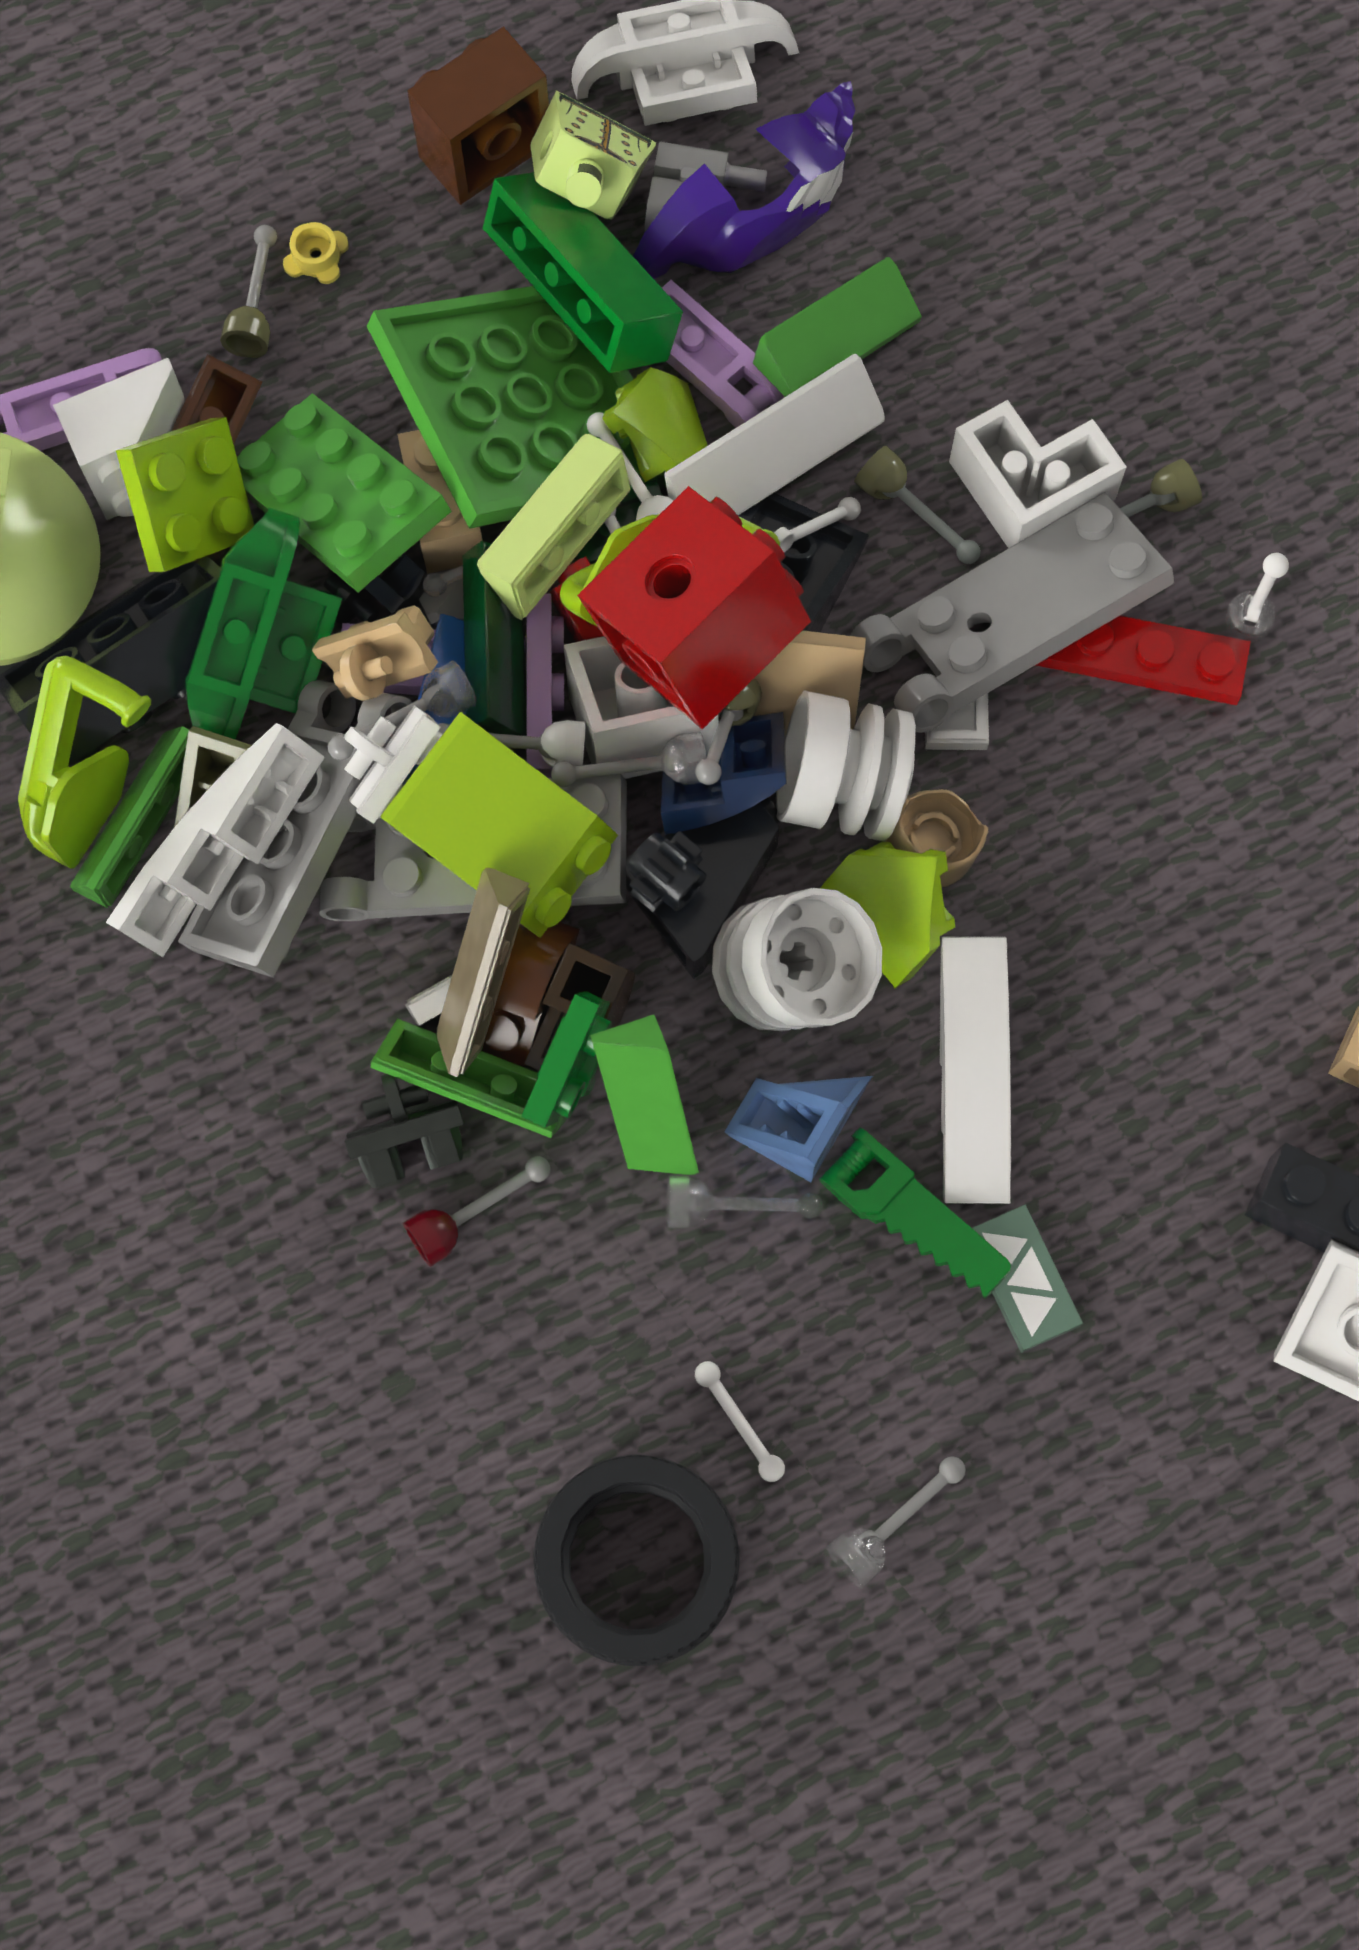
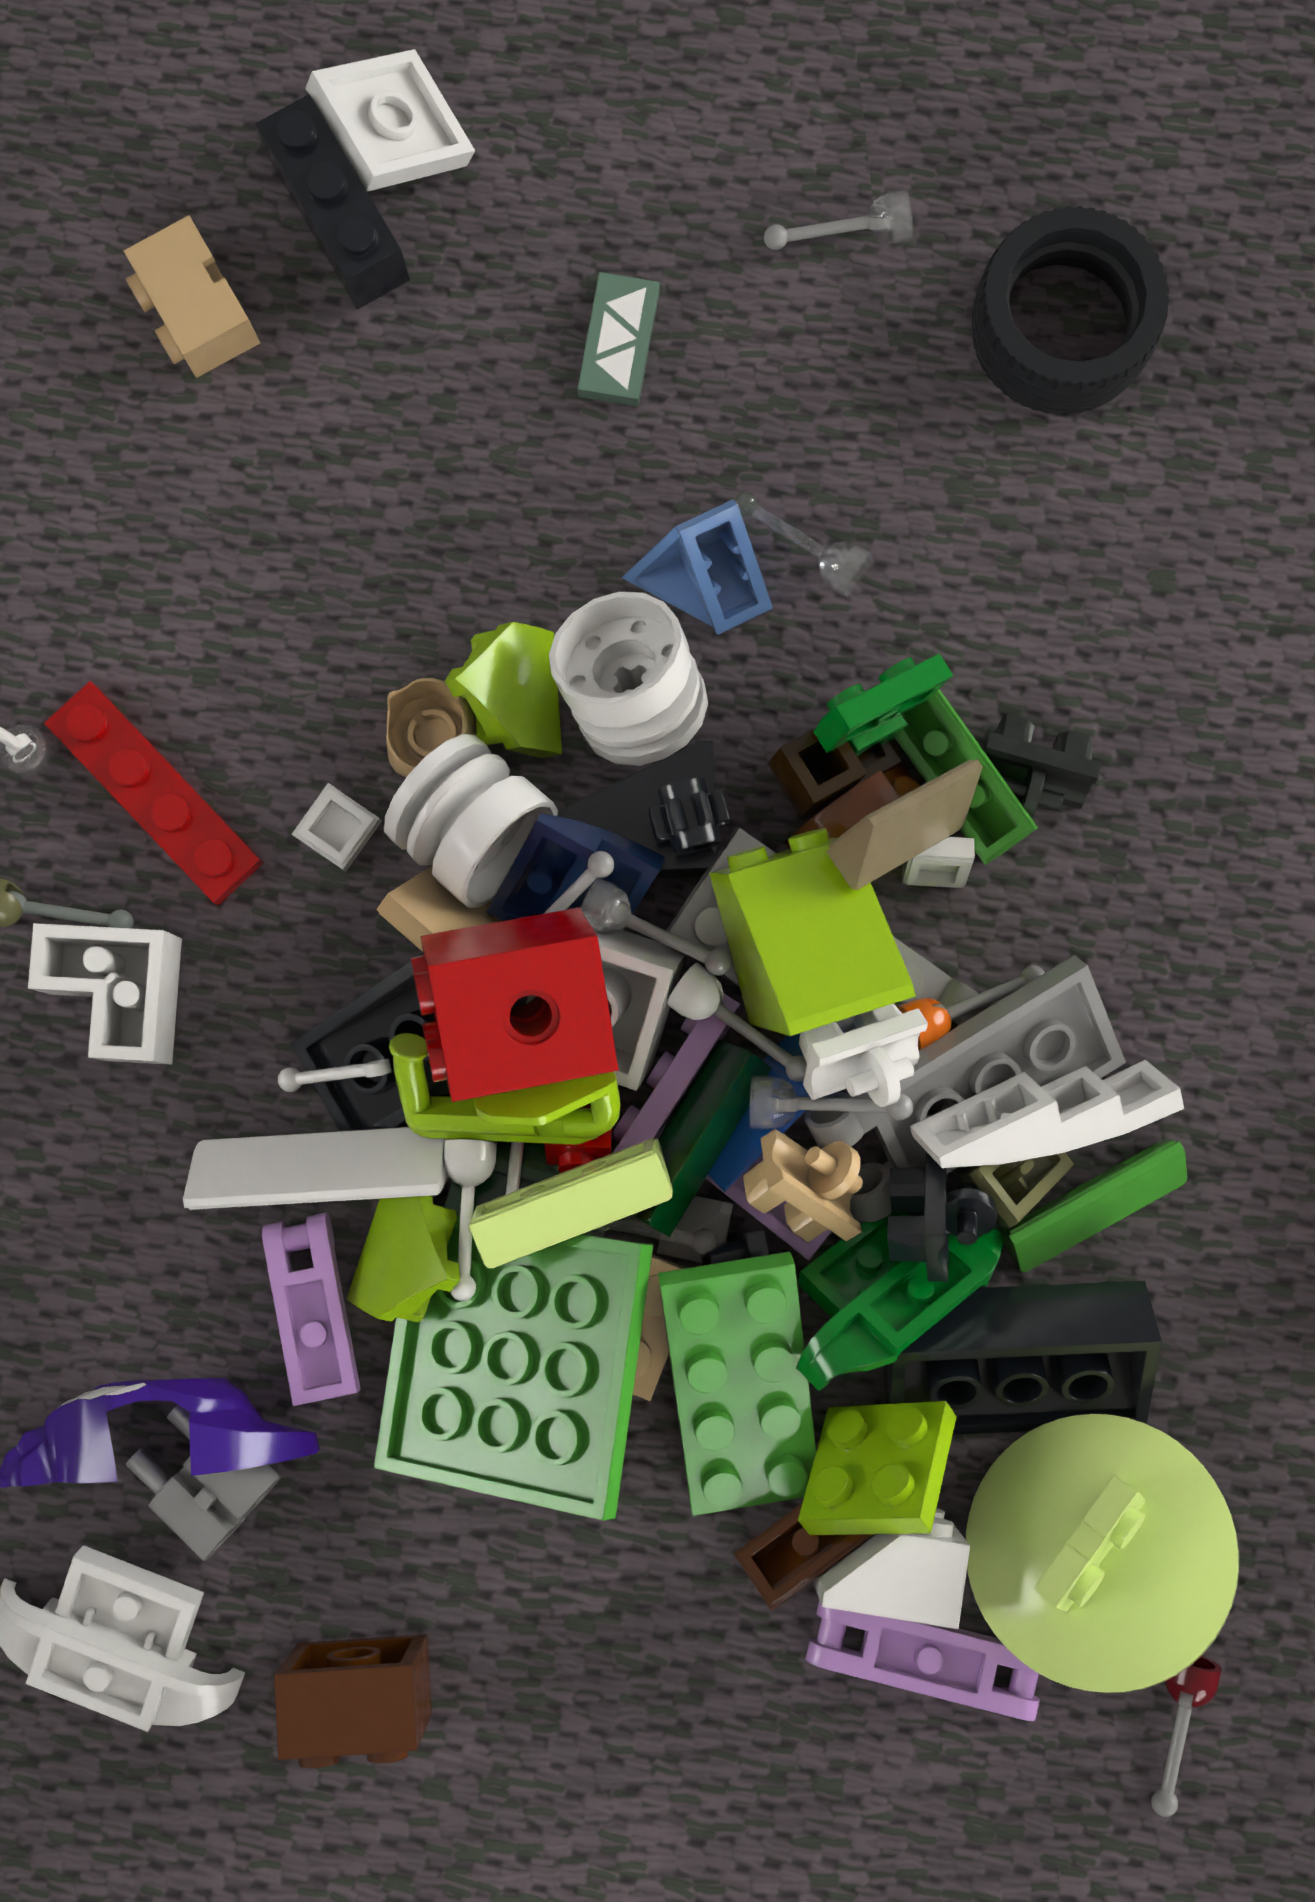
camera: 145 degrees left, 10 degrees up
lime piece [18,656,152,869] -> none
olive hinge [220,225,277,358] -> none
light yellow plate [283,222,349,284] -> none
hinge [403,1156,551,1267] -> none
green brick [482,172,683,373] -> none
yellowish green torso [530,90,656,220] -> none
bright green slope [590,1015,699,1175] -> none
white hinge [695,1361,785,1482] -> none
bright green slope [753,257,922,397] -> none
green piece [819,1127,1011,1299] -> none
light grey hinge [850,492,1174,733] -> none
hinge [854,445,981,564] -> none
white slope [940,936,1011,1204] -> none
none -> black hips [887,1152,997,1282]
none -> hinge [897,965,1045,1050]

